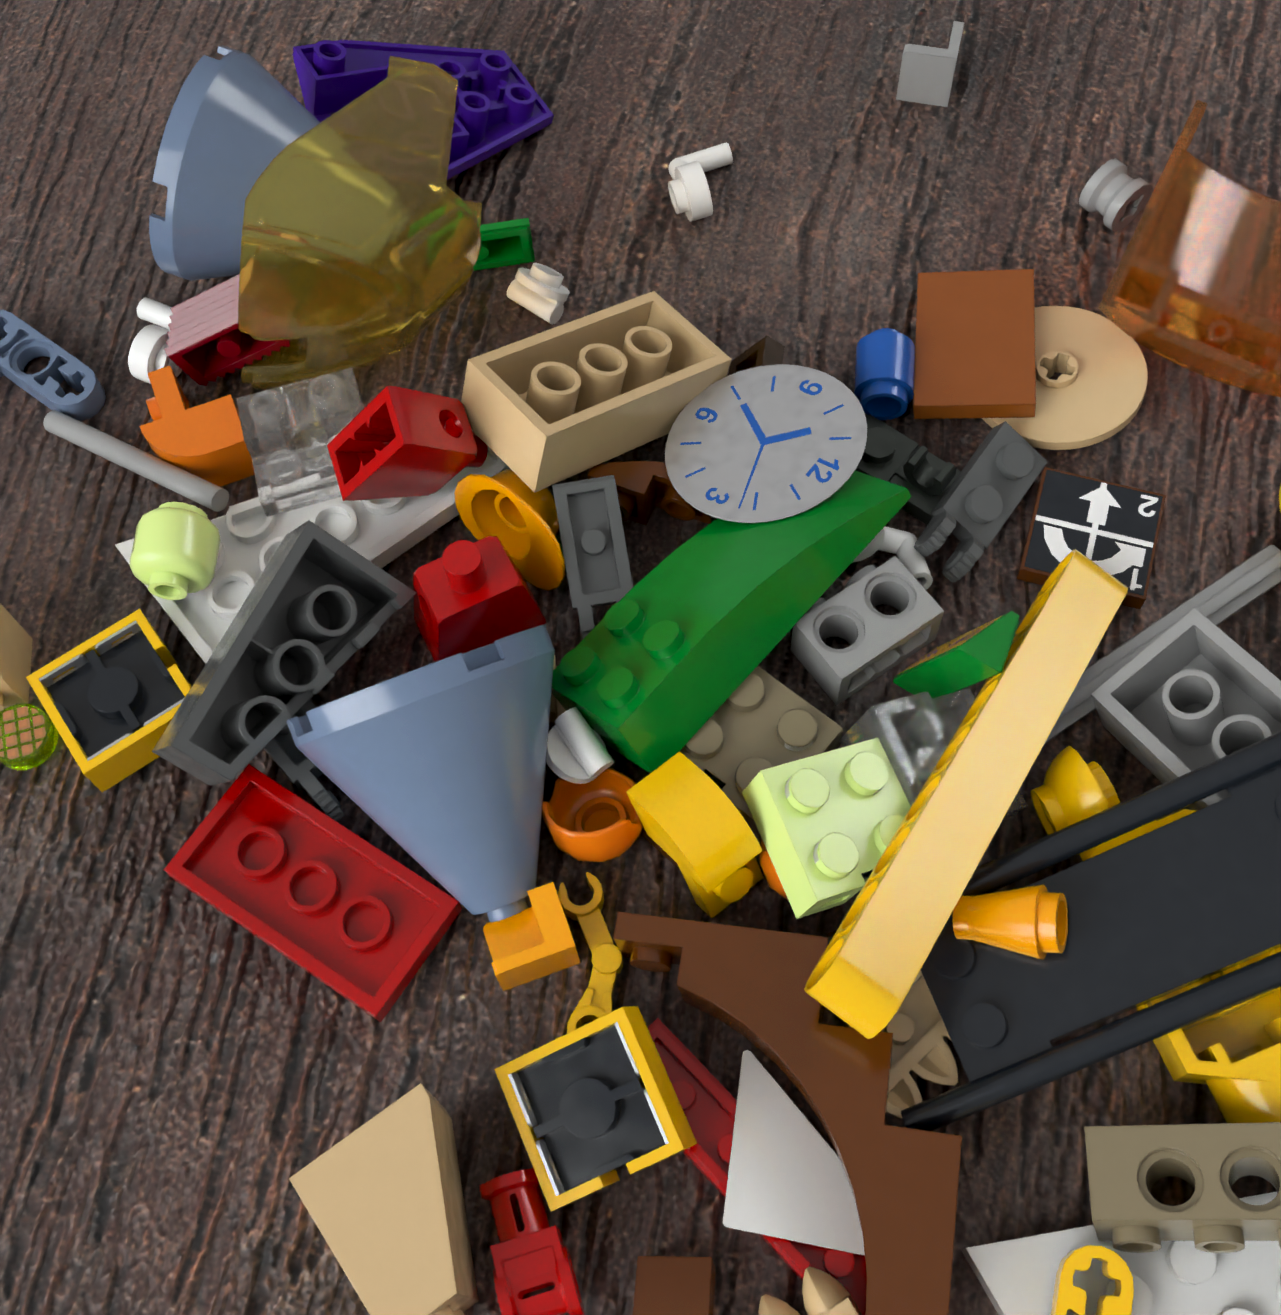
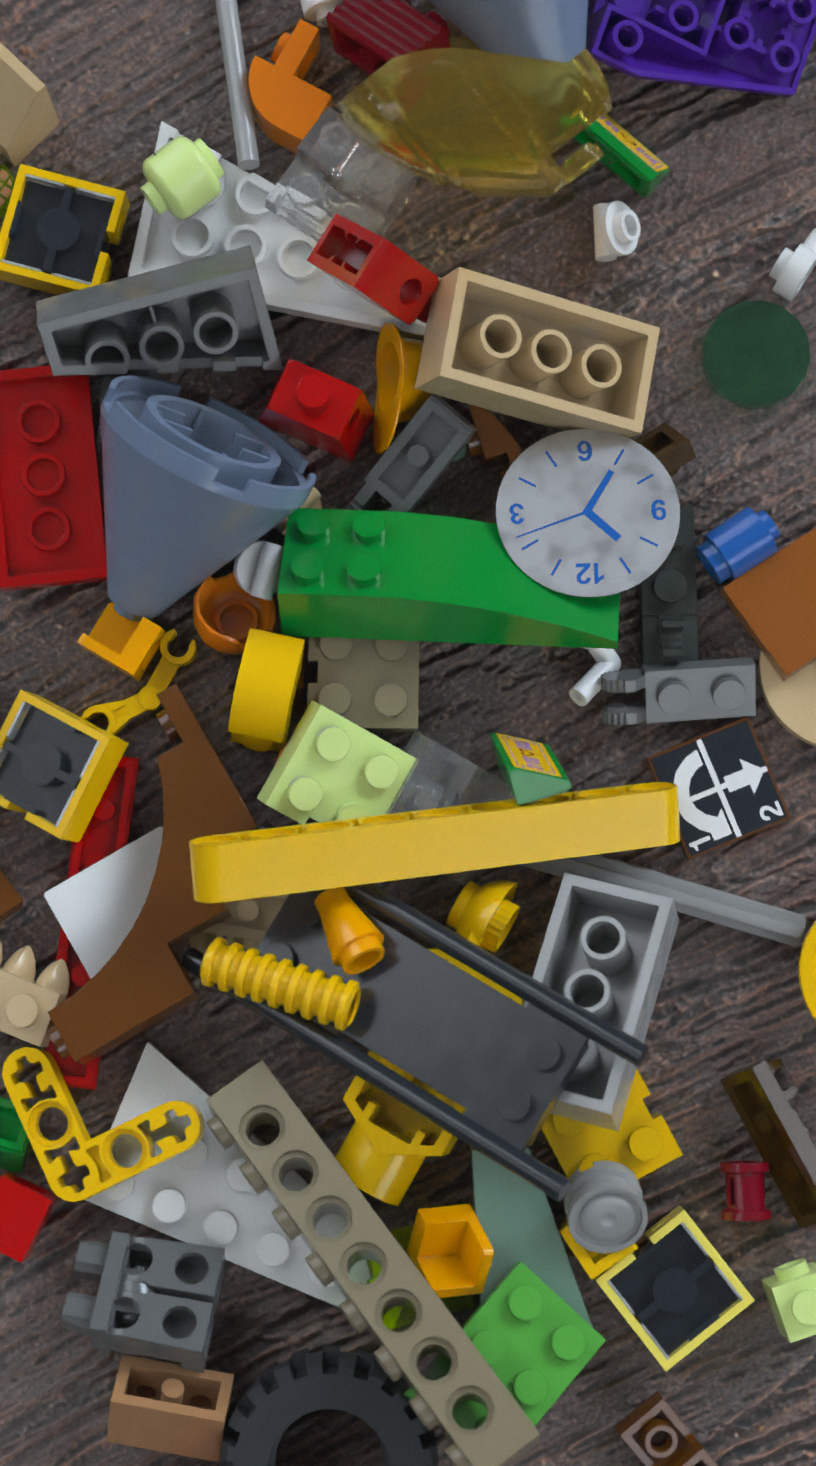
camera: 40 degrees right, 20 degrees up
light grey brick [790,556,944,706] -> none
none -> yellow piece [200,937,361,1031]
none -> clear green tile [700,300,811,410]

